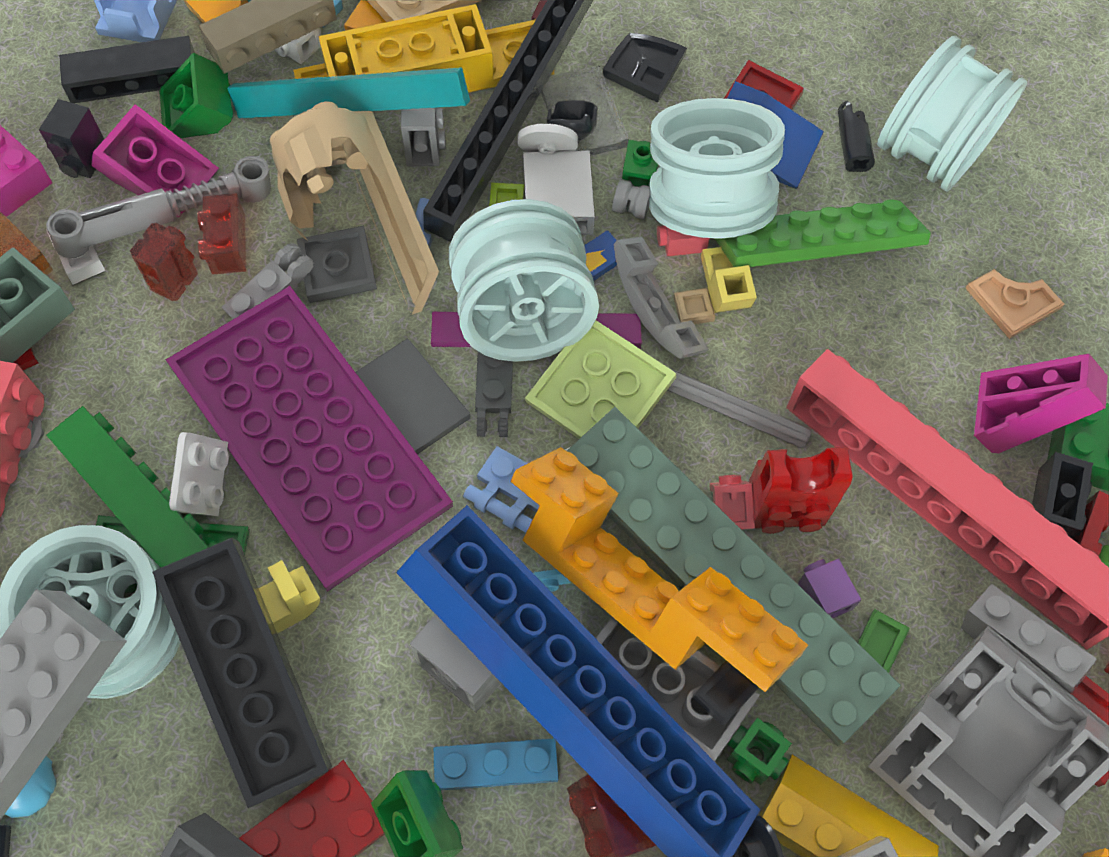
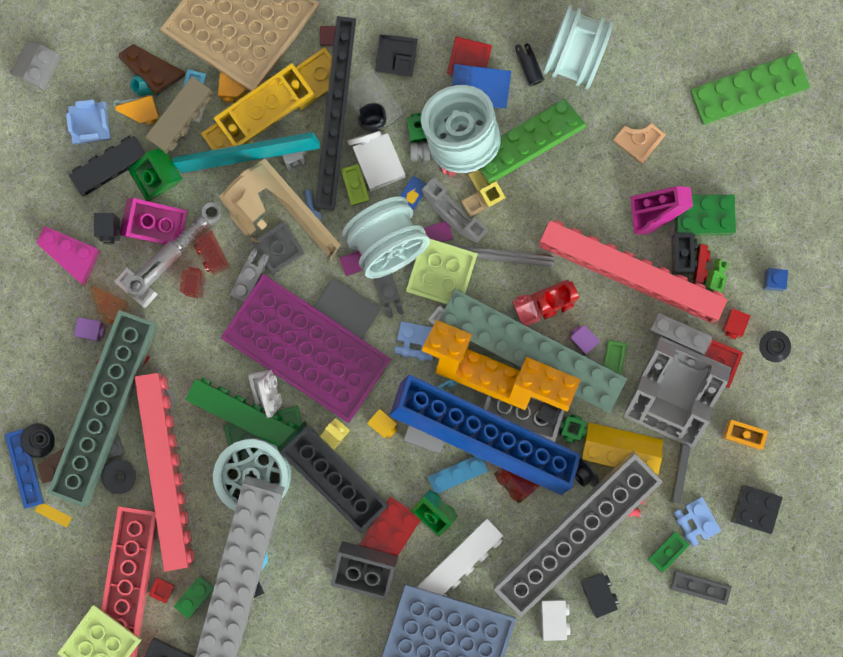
camera: 20 degrees left, 20 degrees up
none -> yellow brick [367,409,398,439]

